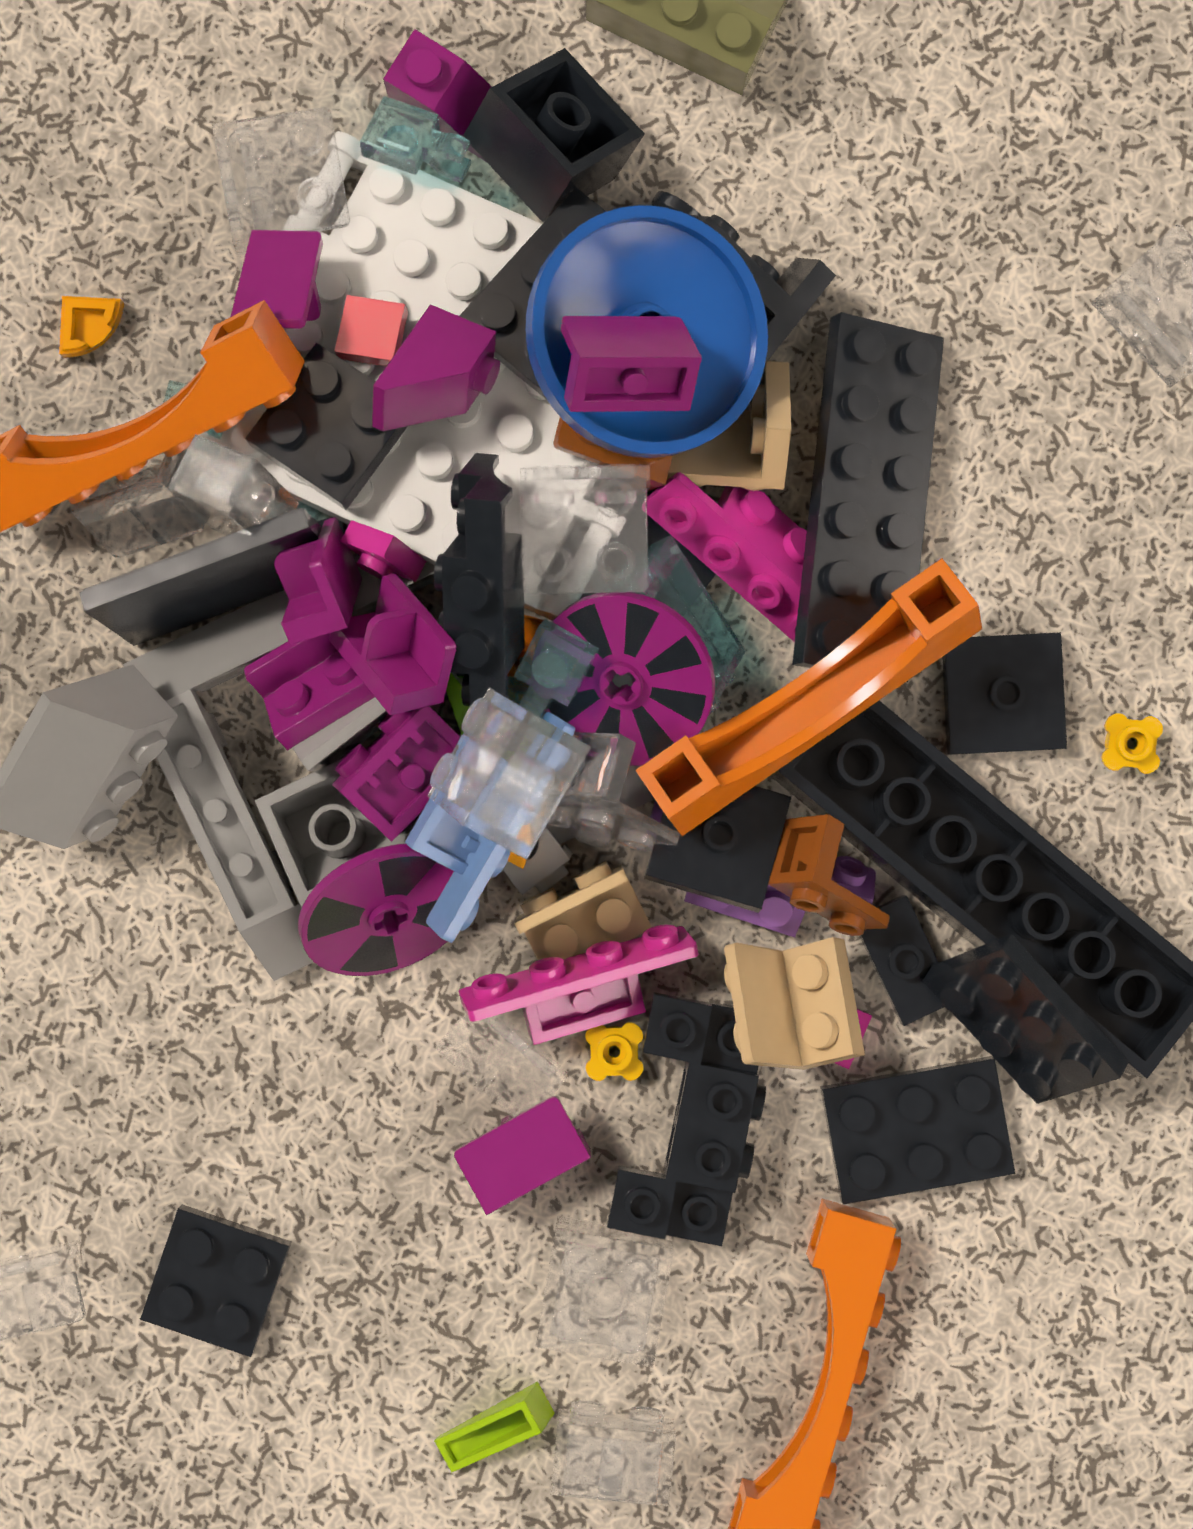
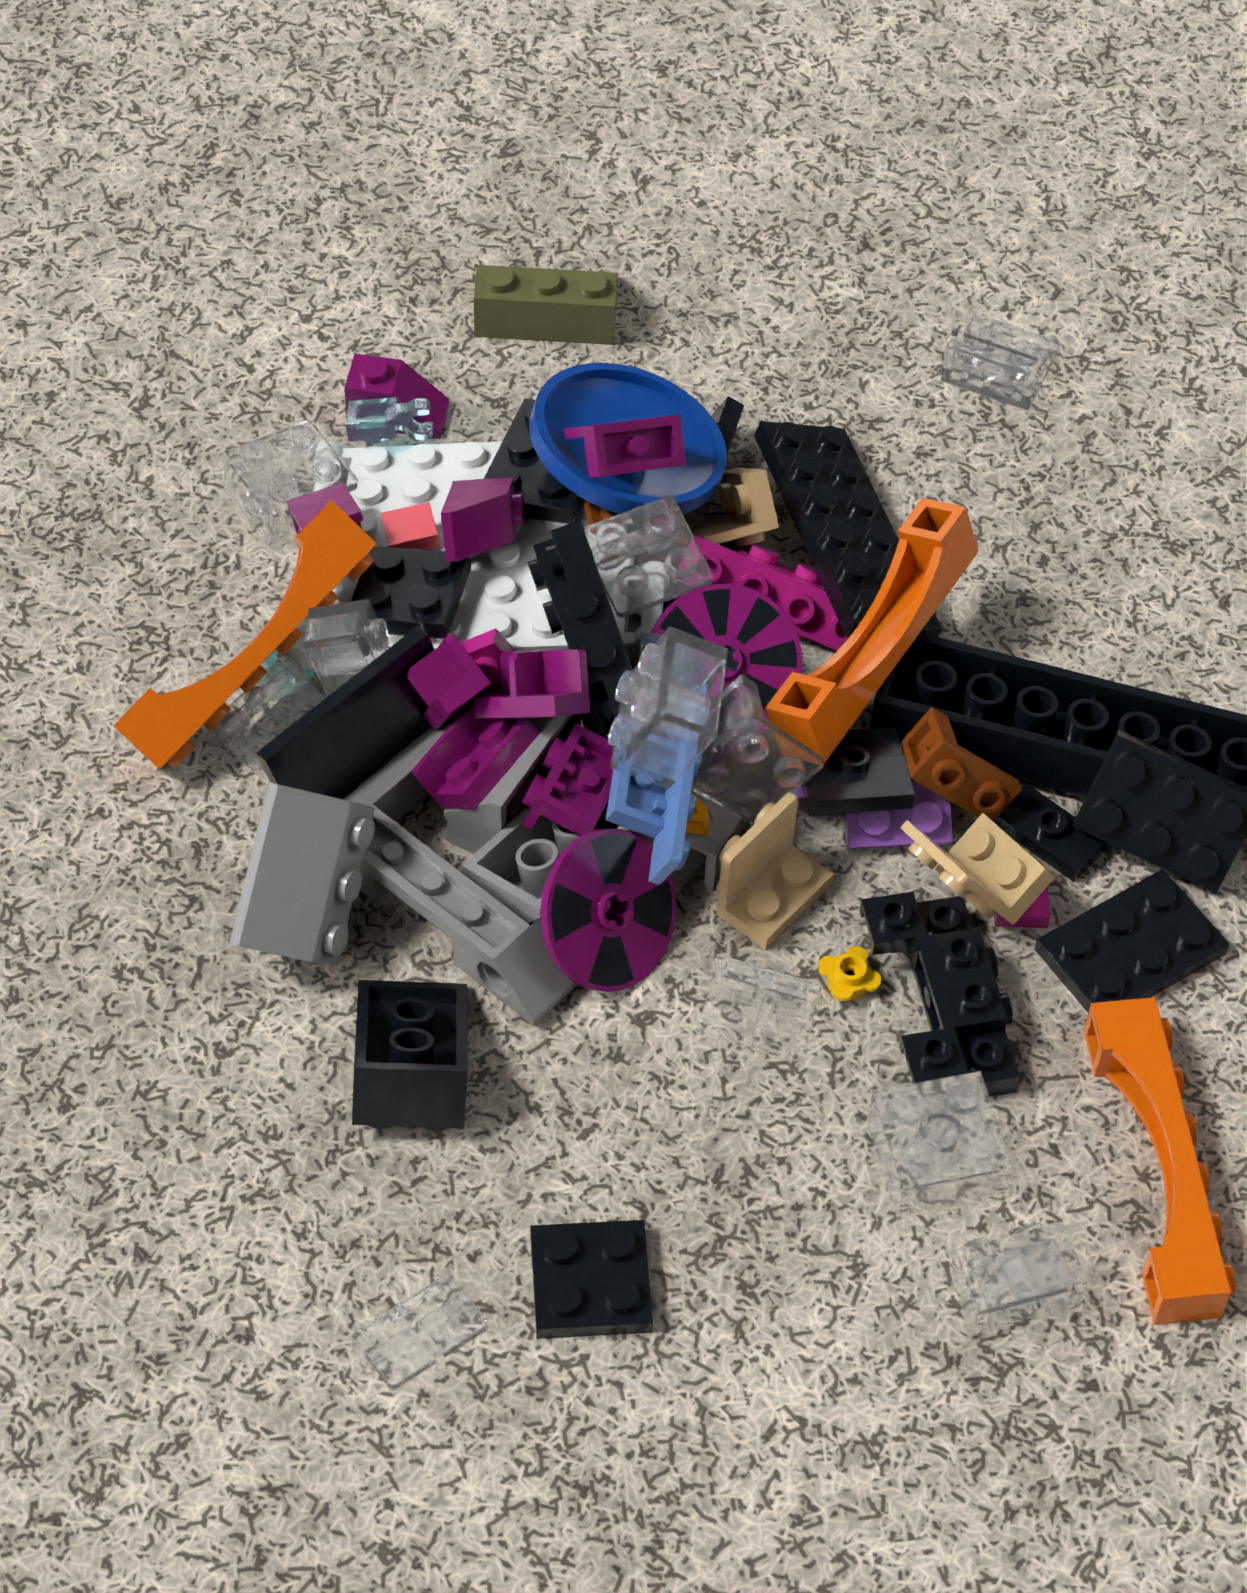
camera: 25 degrees left, 35 degrees down
light orange tile [59,296,124,358] -> none
lime piece [434,1381,555,1473] -> none
magenta panel [454,1096,591,1216] -> none
dark pink bracket [458,925,699,1045] -> none
black brick [463,48,645,223] -> none
black plate [942,632,1067,755] -> none
yellow plate [1101,713,1163,774] -> none
none -> black slope [352,980,468,1131]

